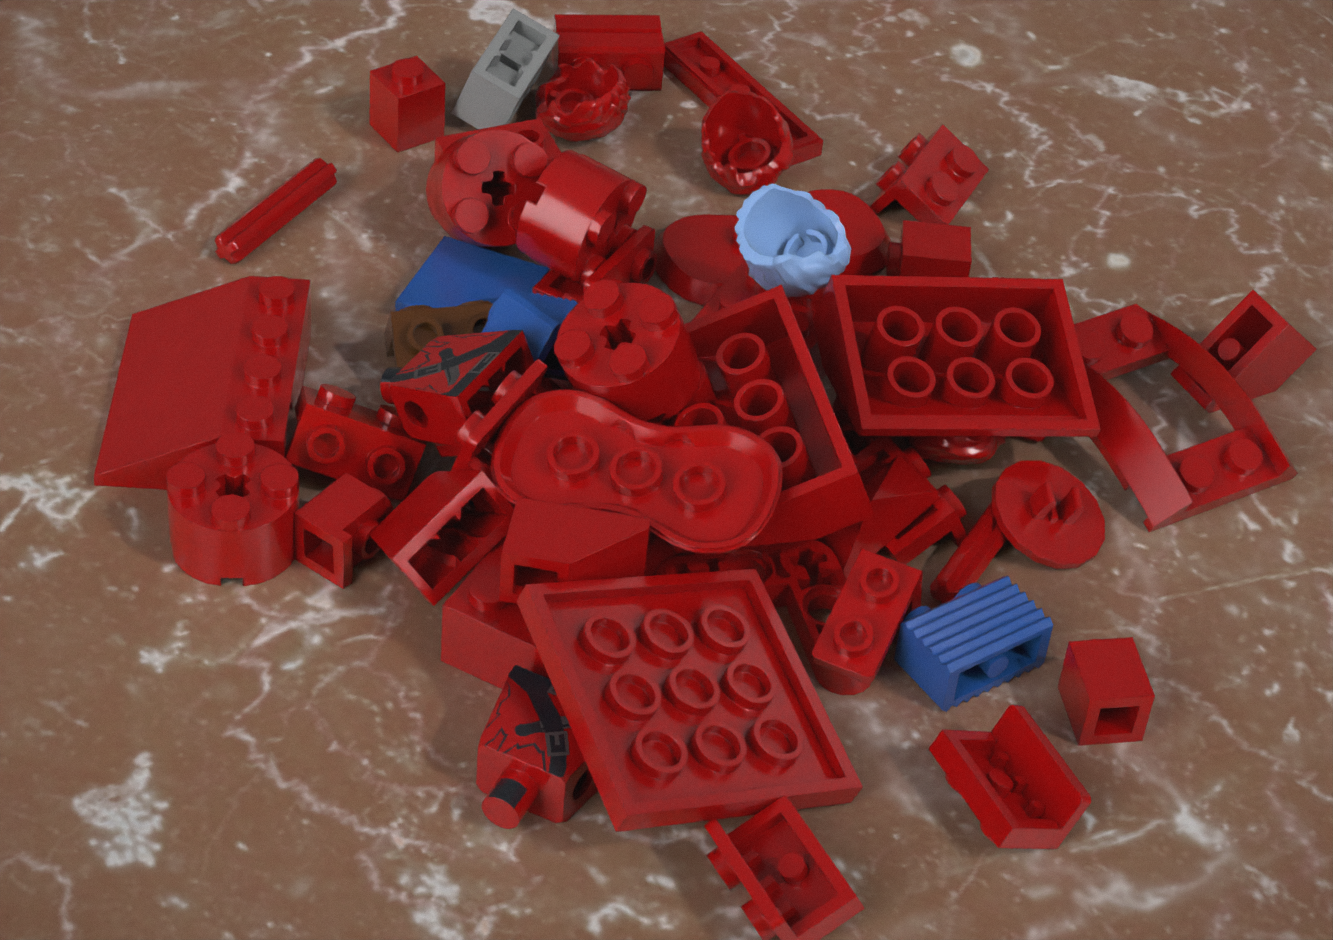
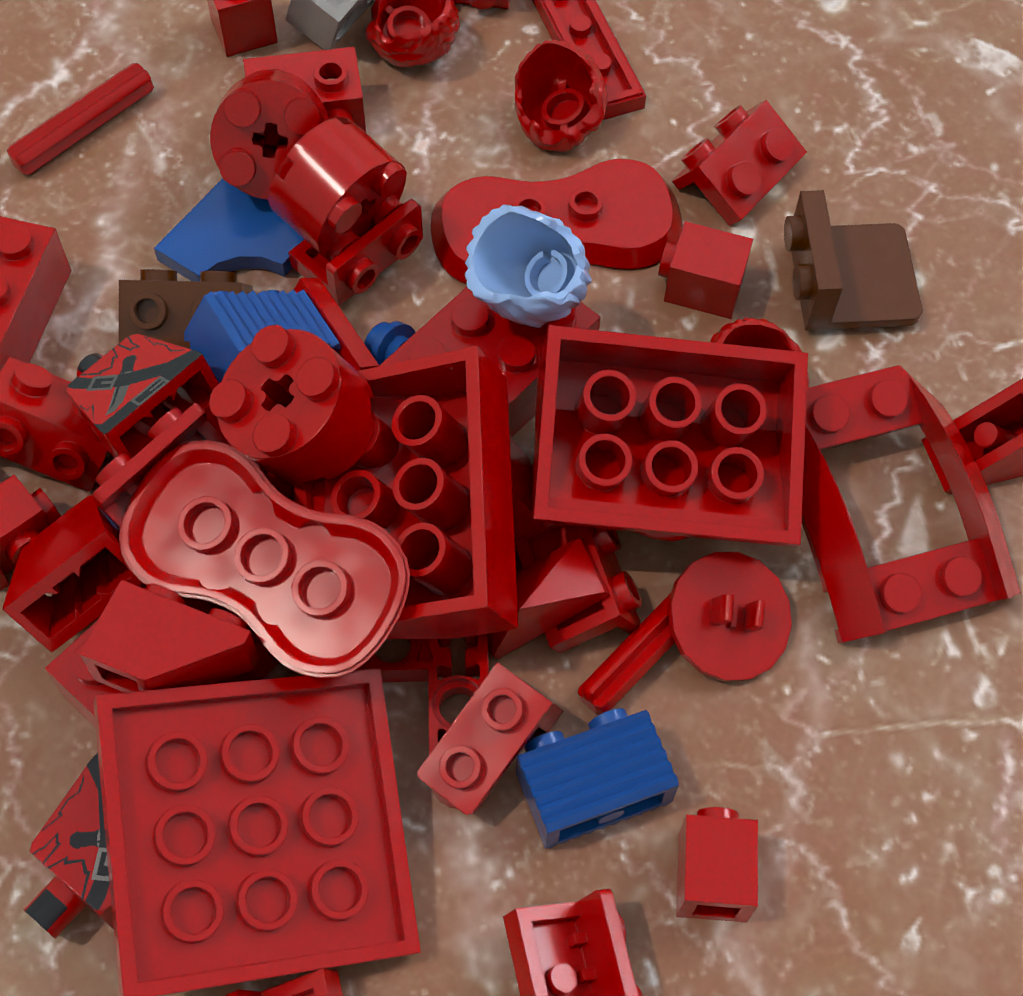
camera: 15 degrees right, 20 degrees up
none -> reddish brown bracket [784,190,923,330]

